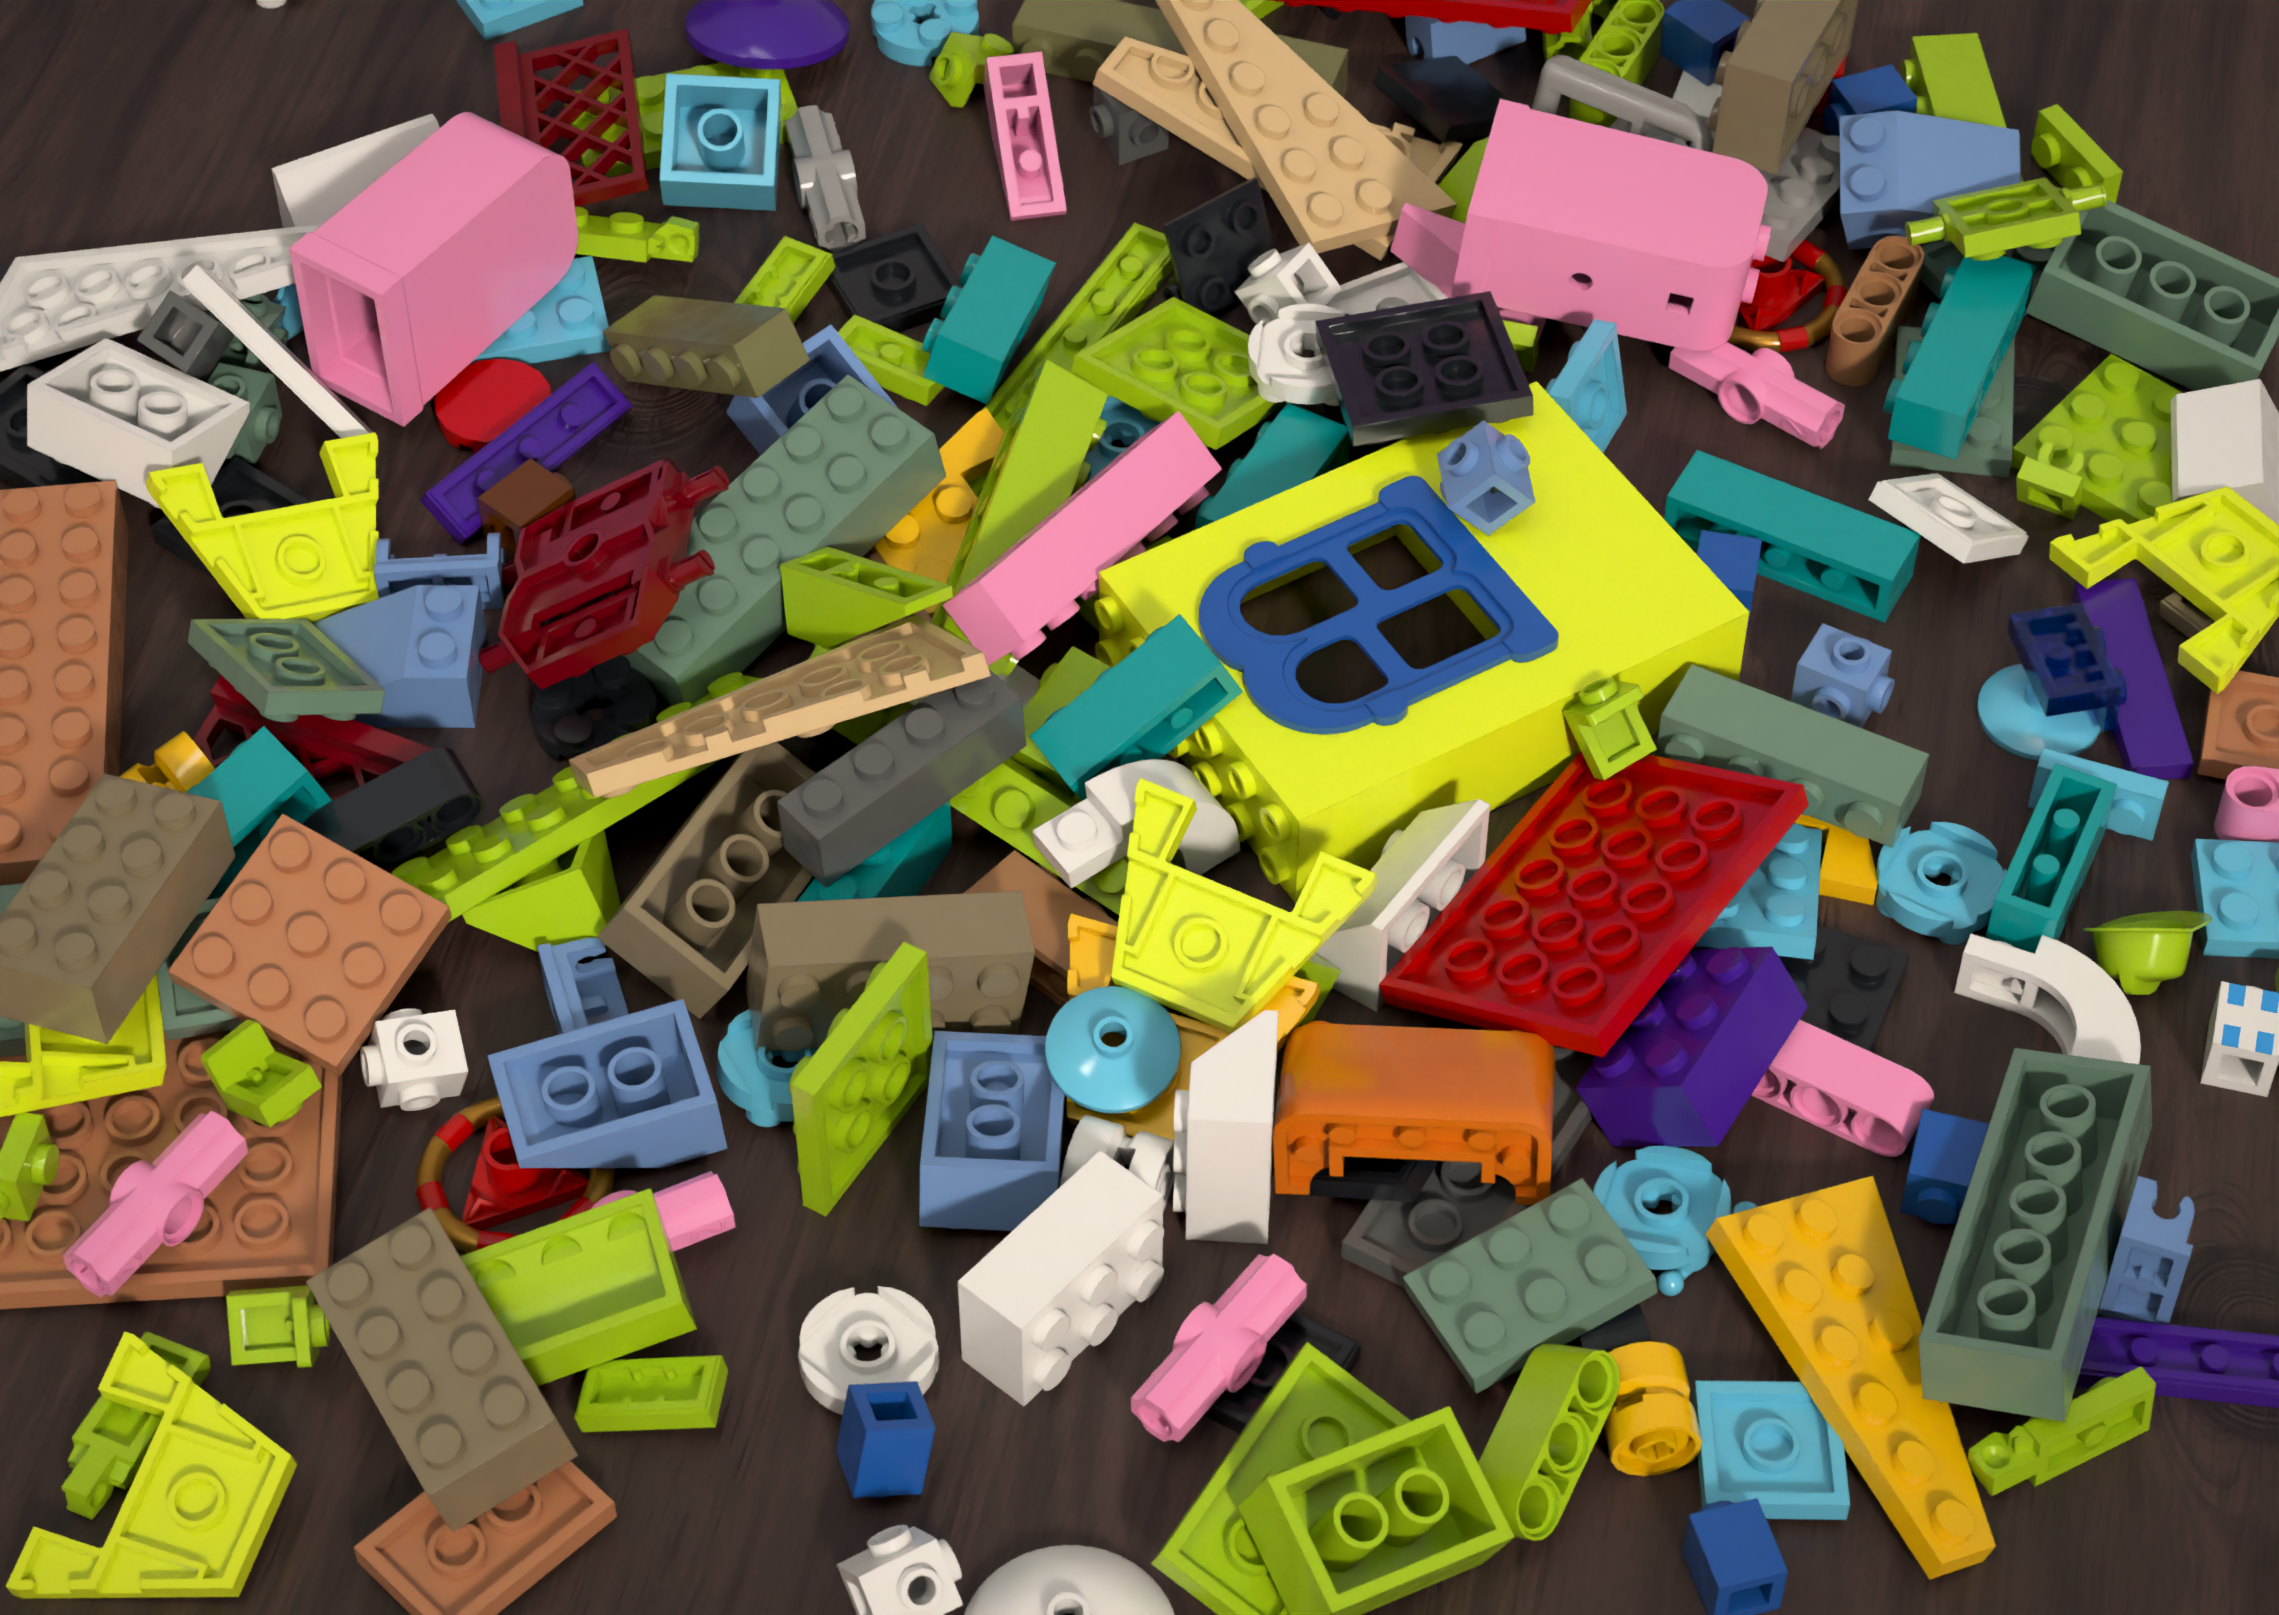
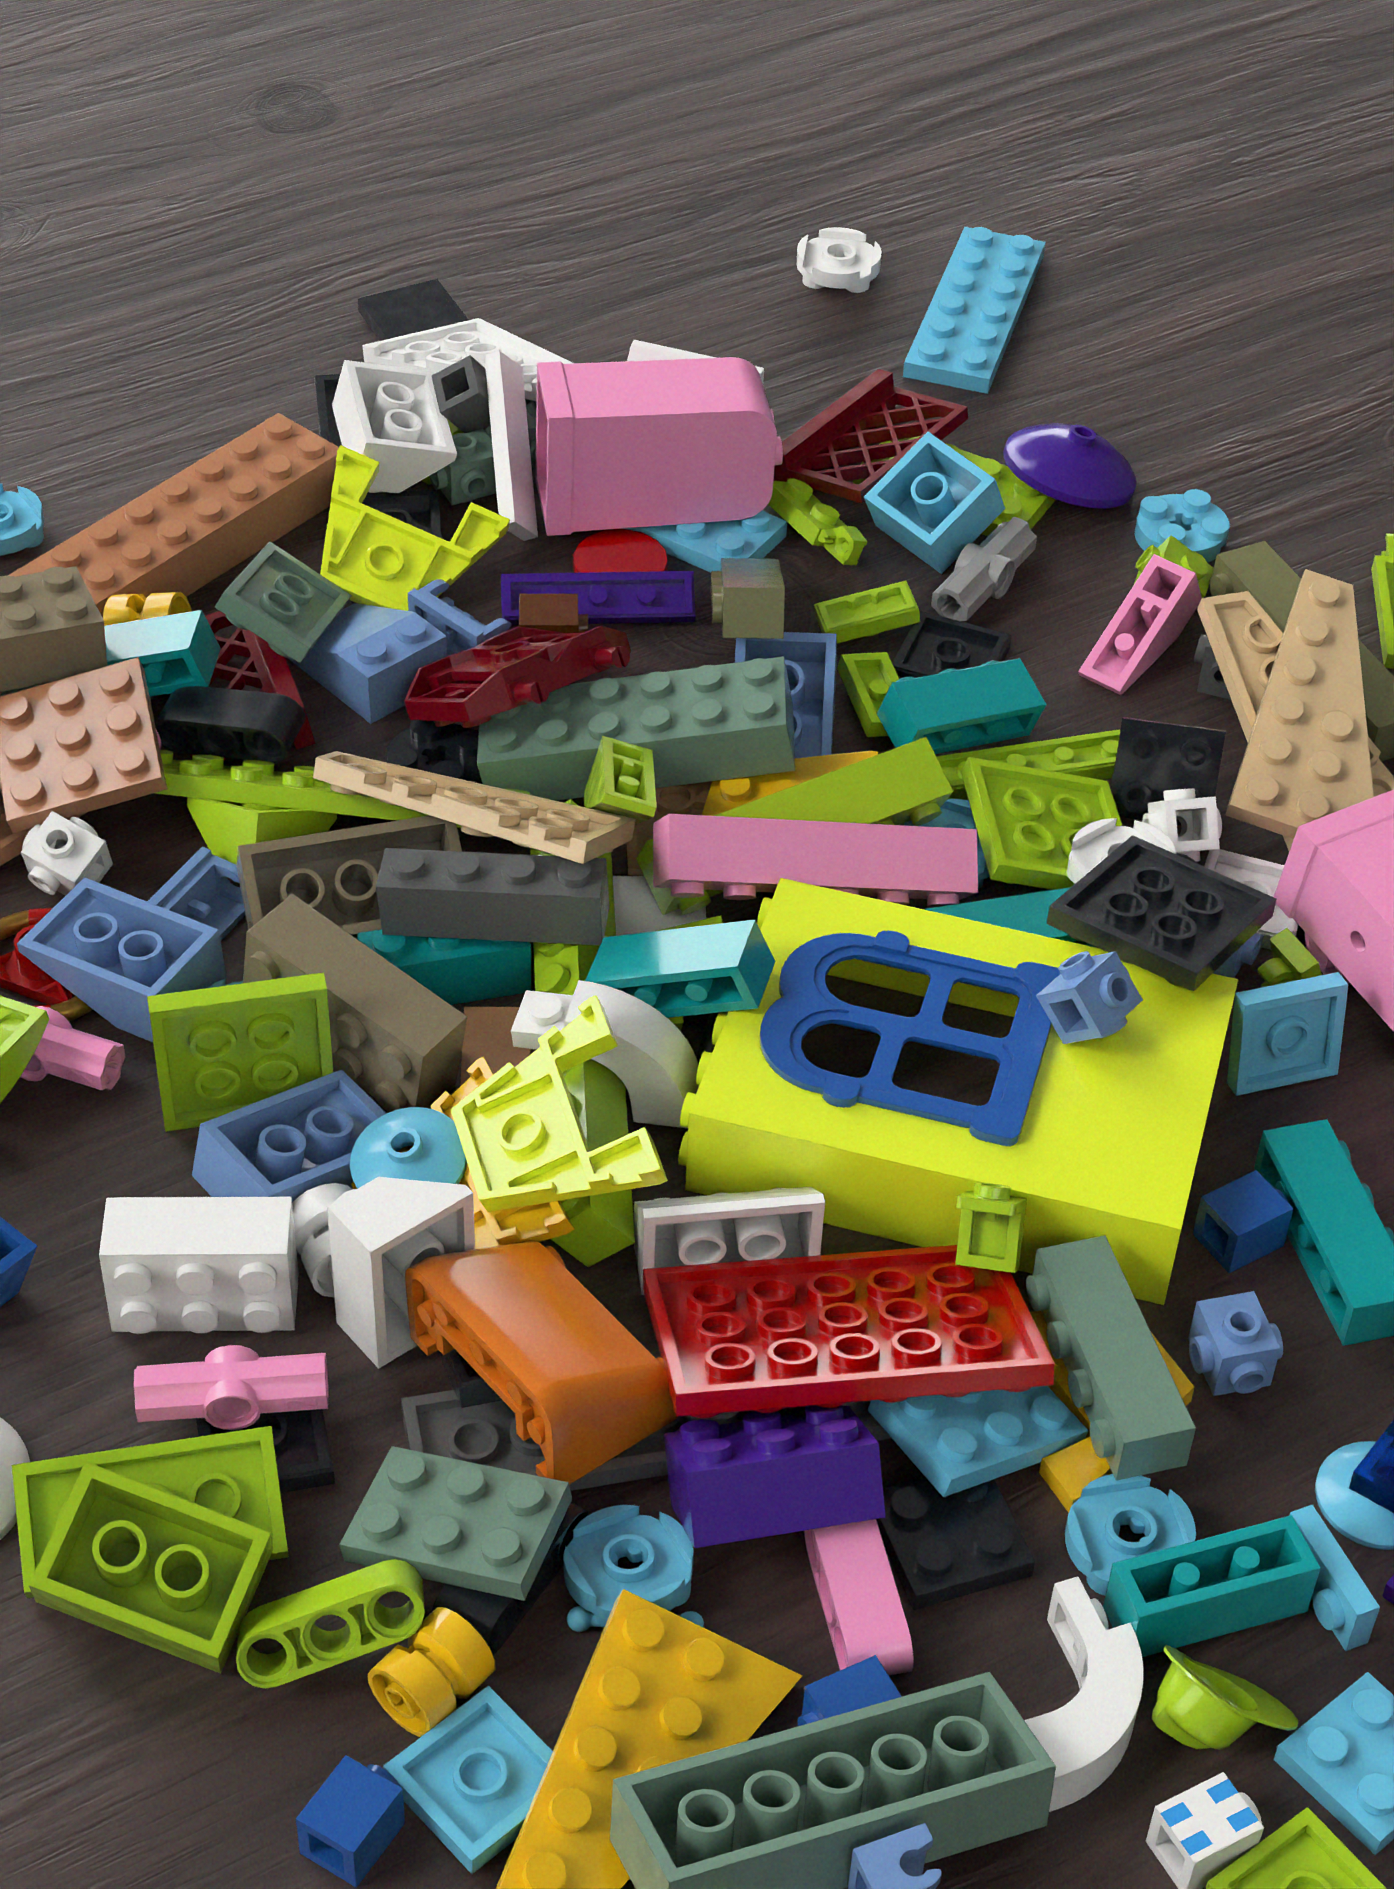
camera: 45 degrees right, 5 degrees down
white plate [798,1286,939,1415] -> none

